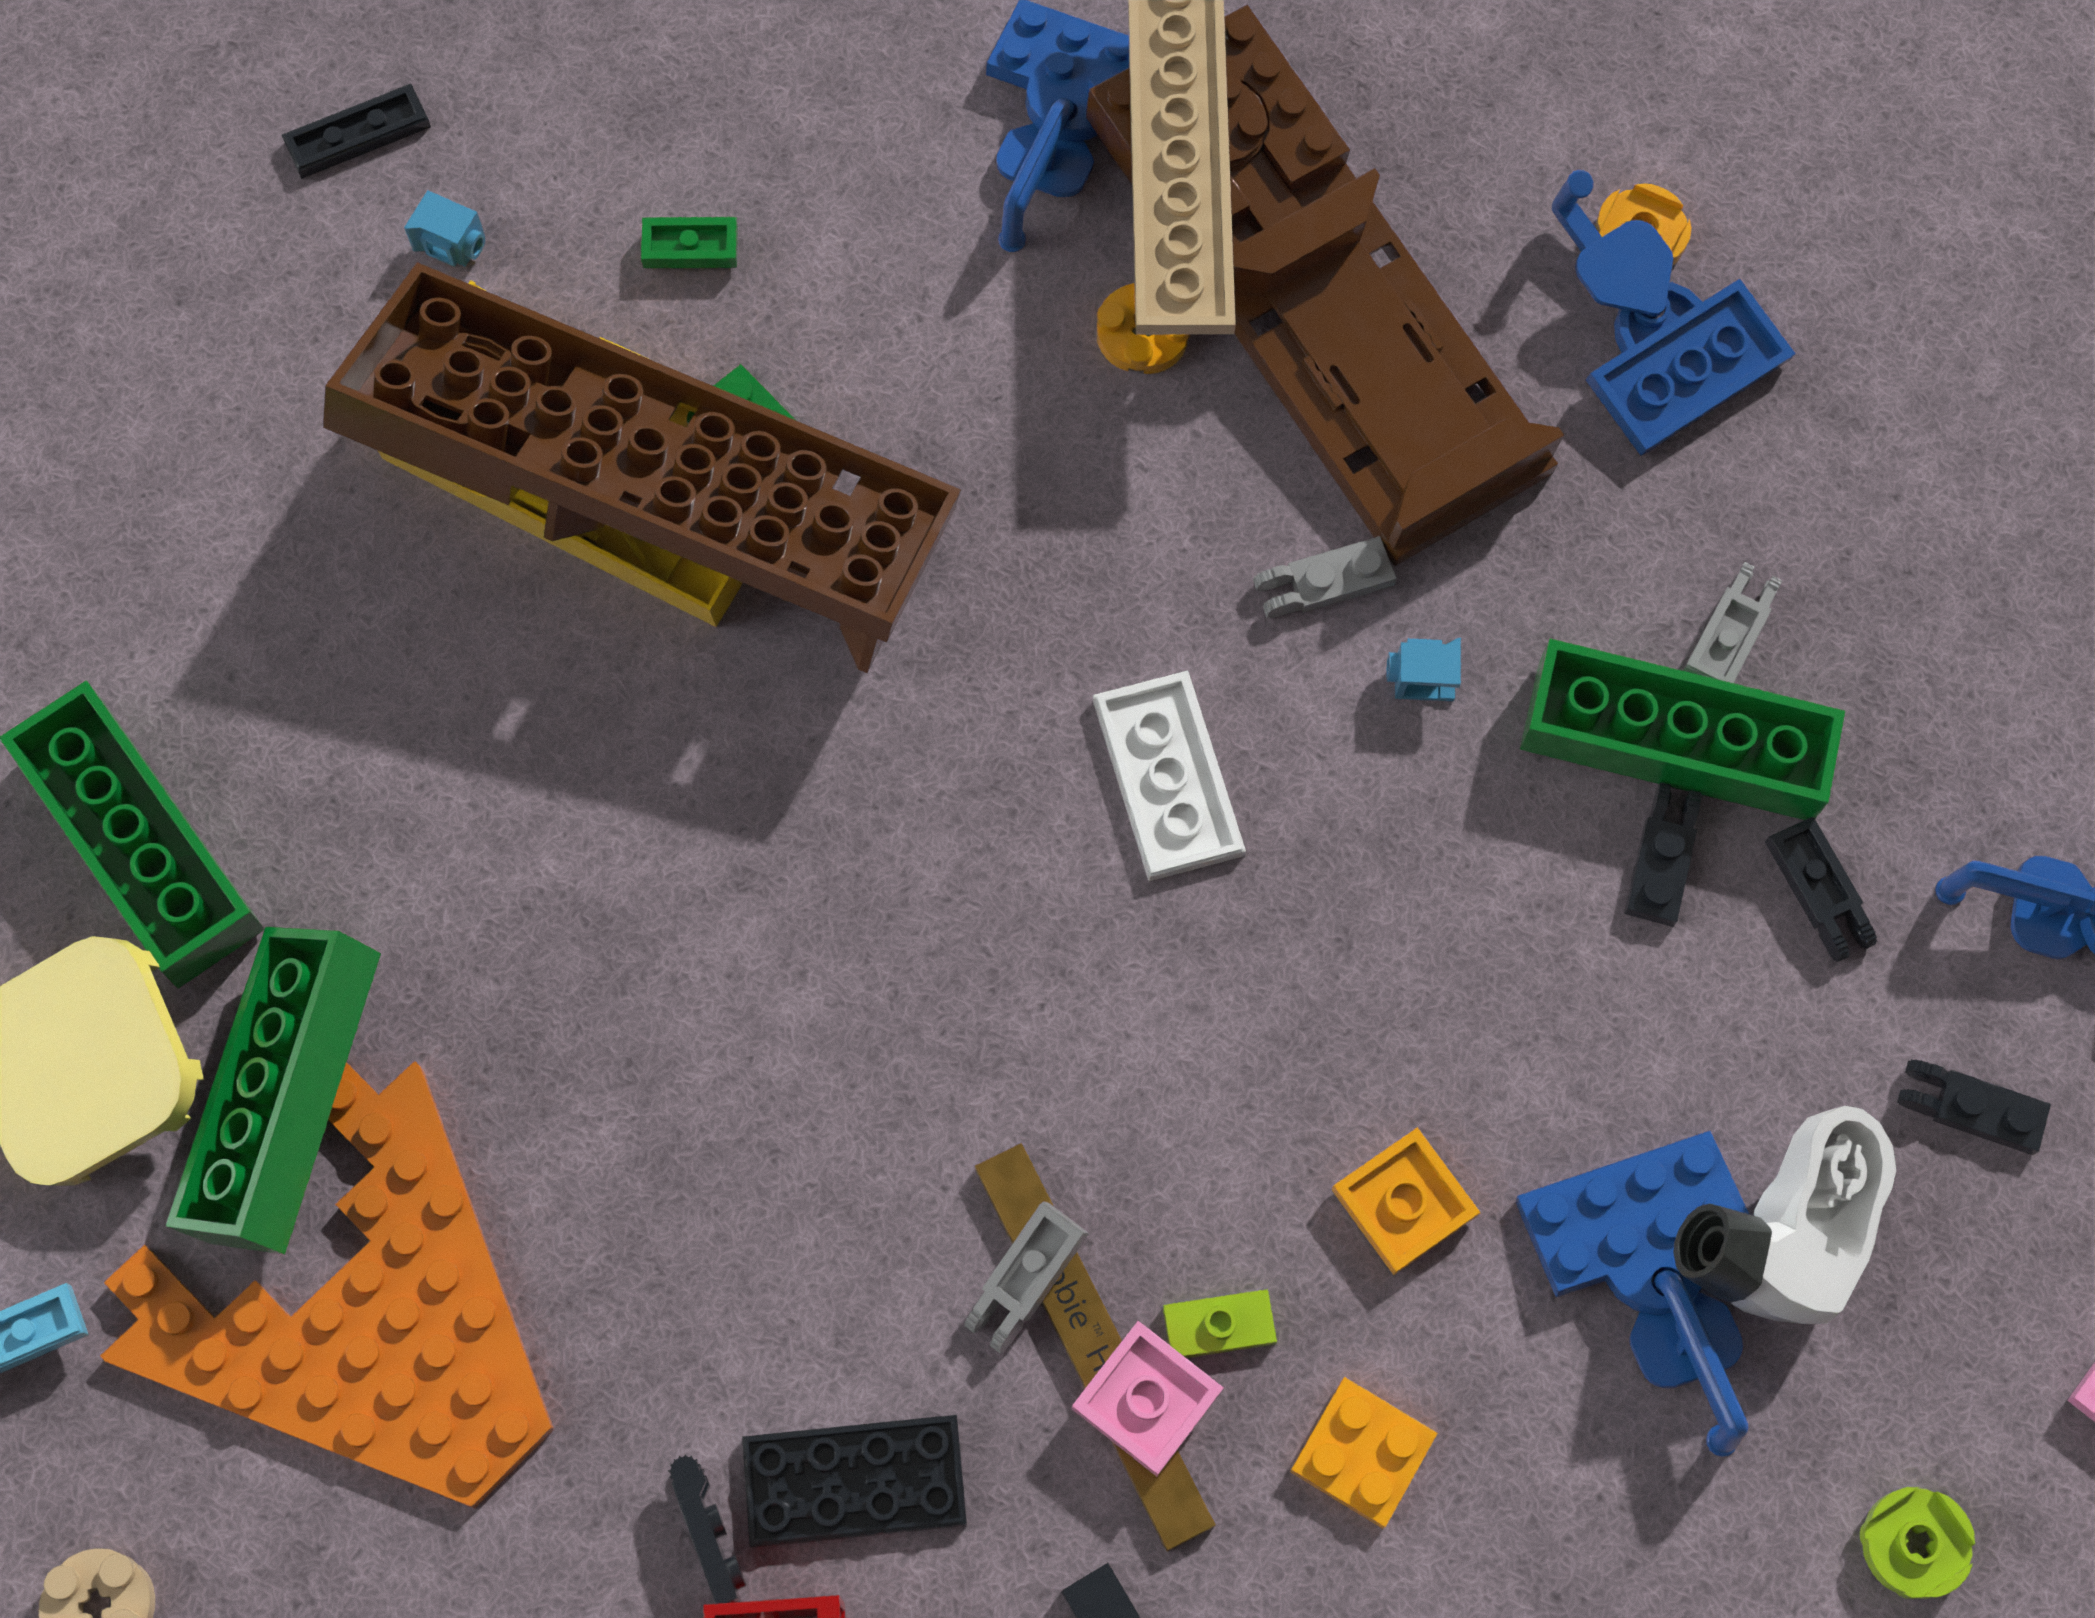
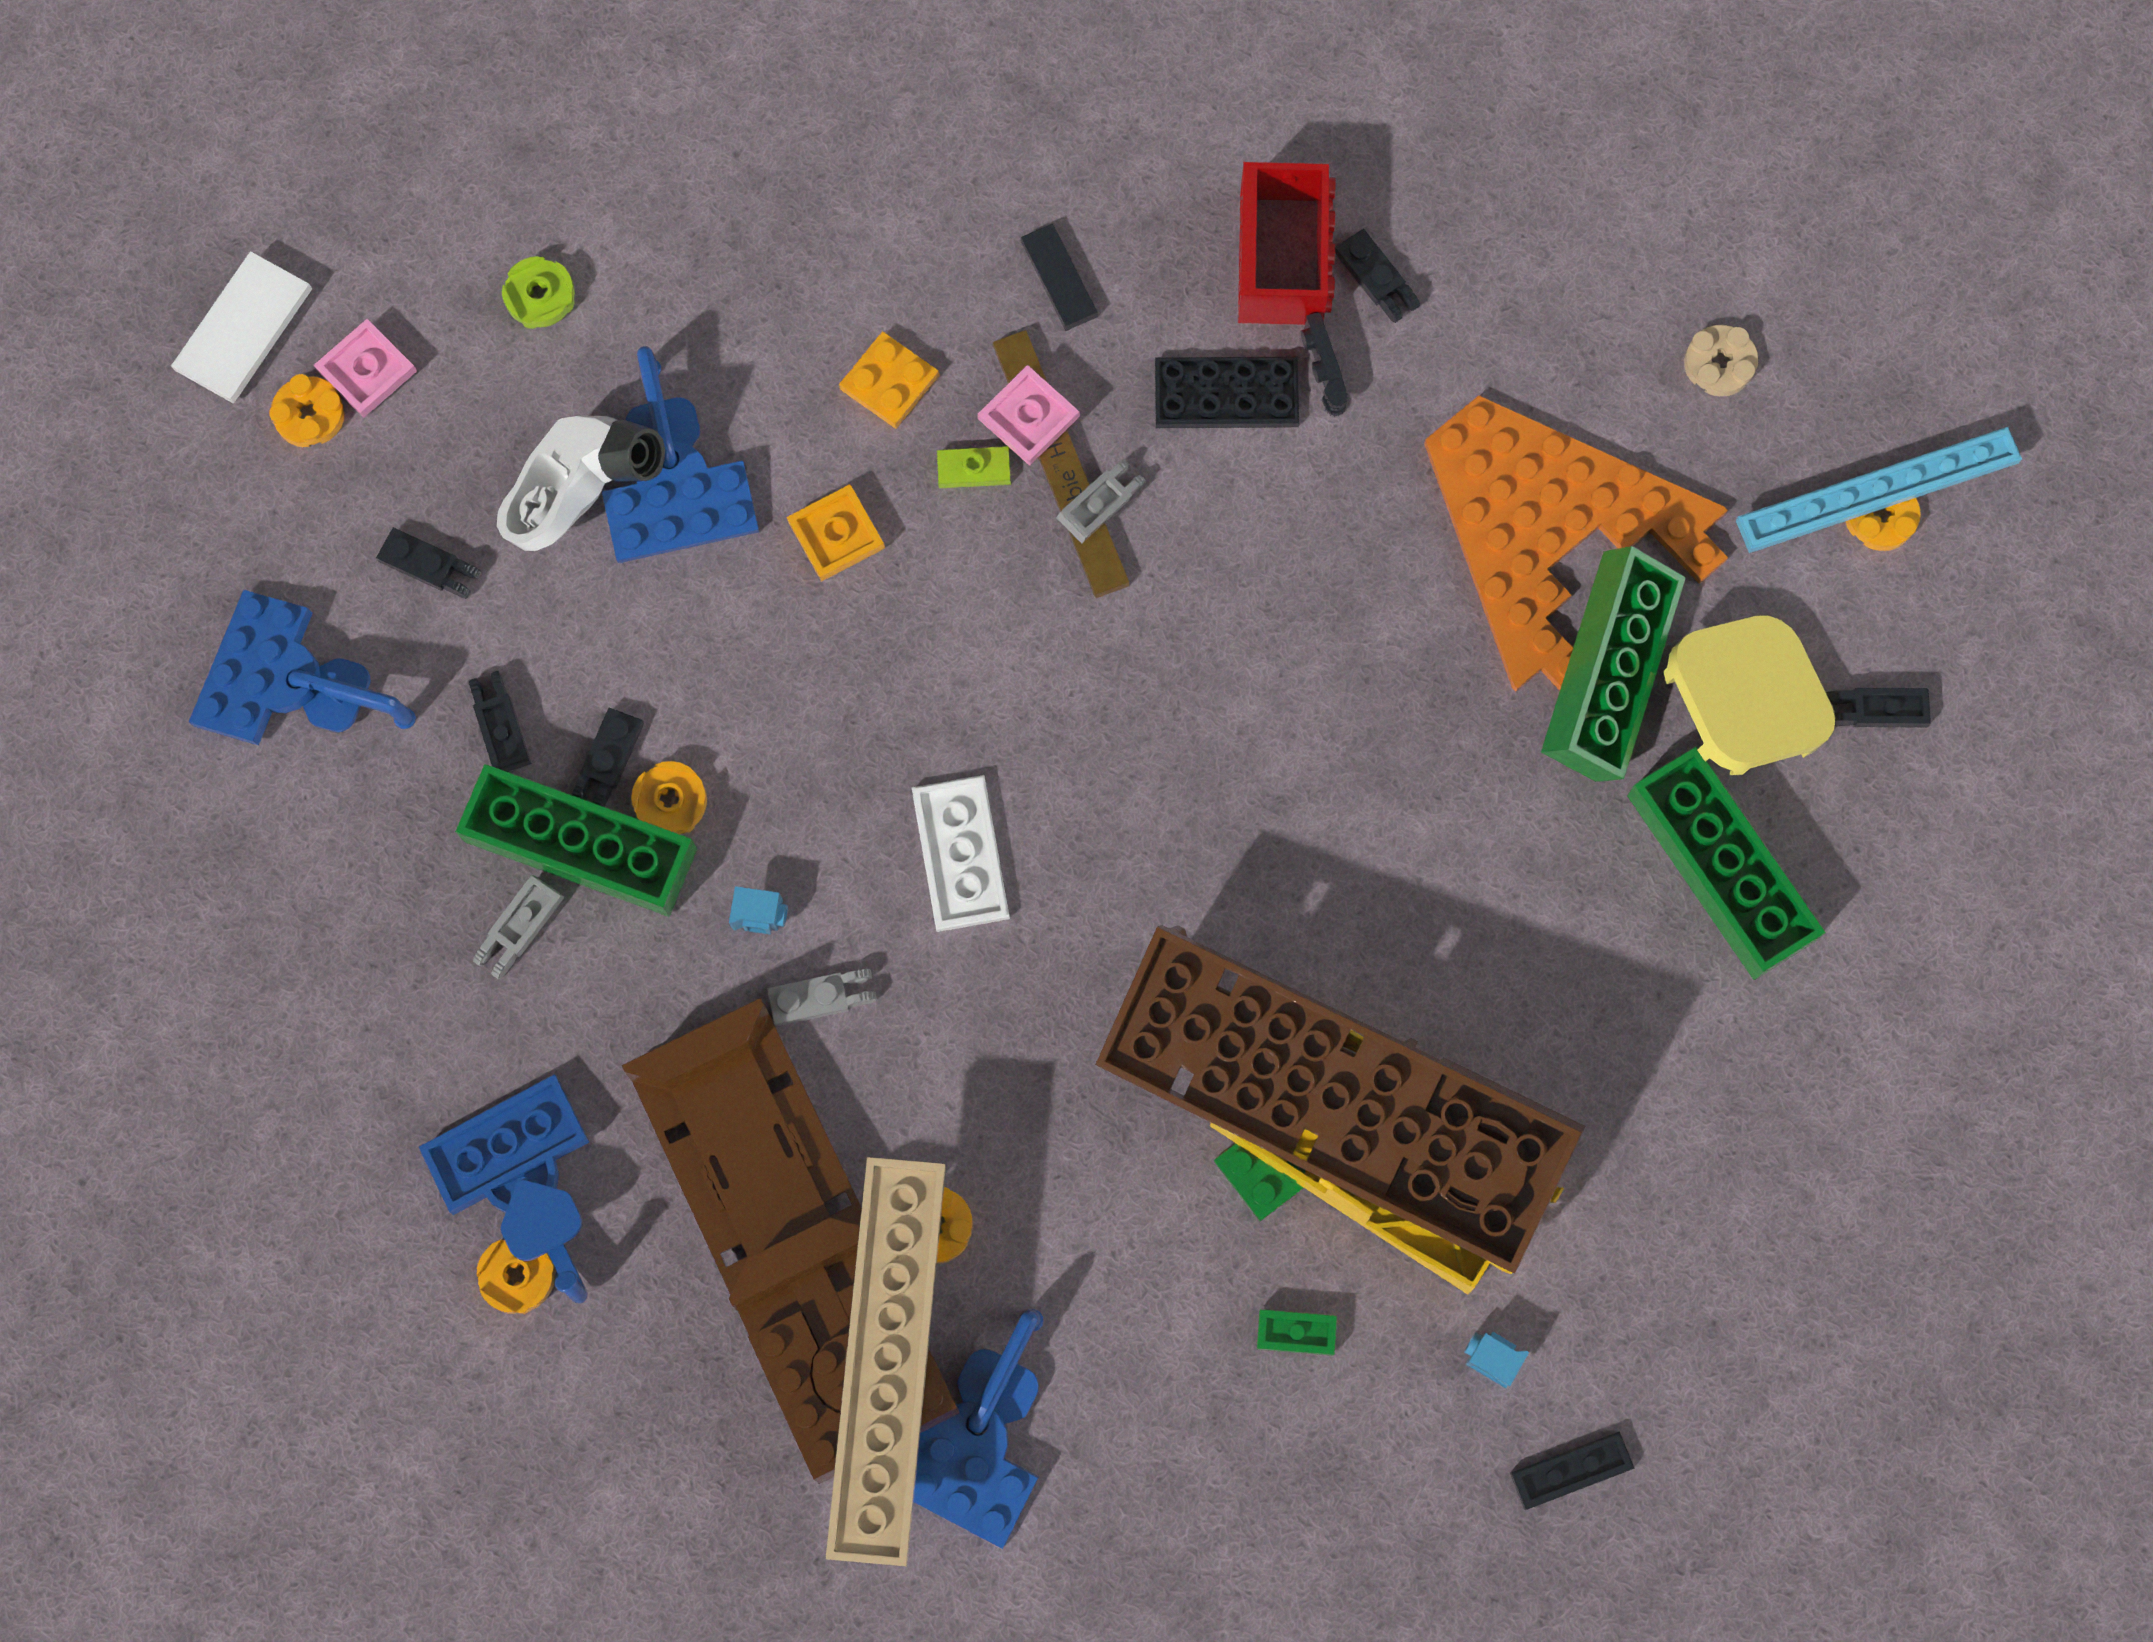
camera: 170 degrees left, 5 degrees up
none -> light orange plate [631,761,707,834]

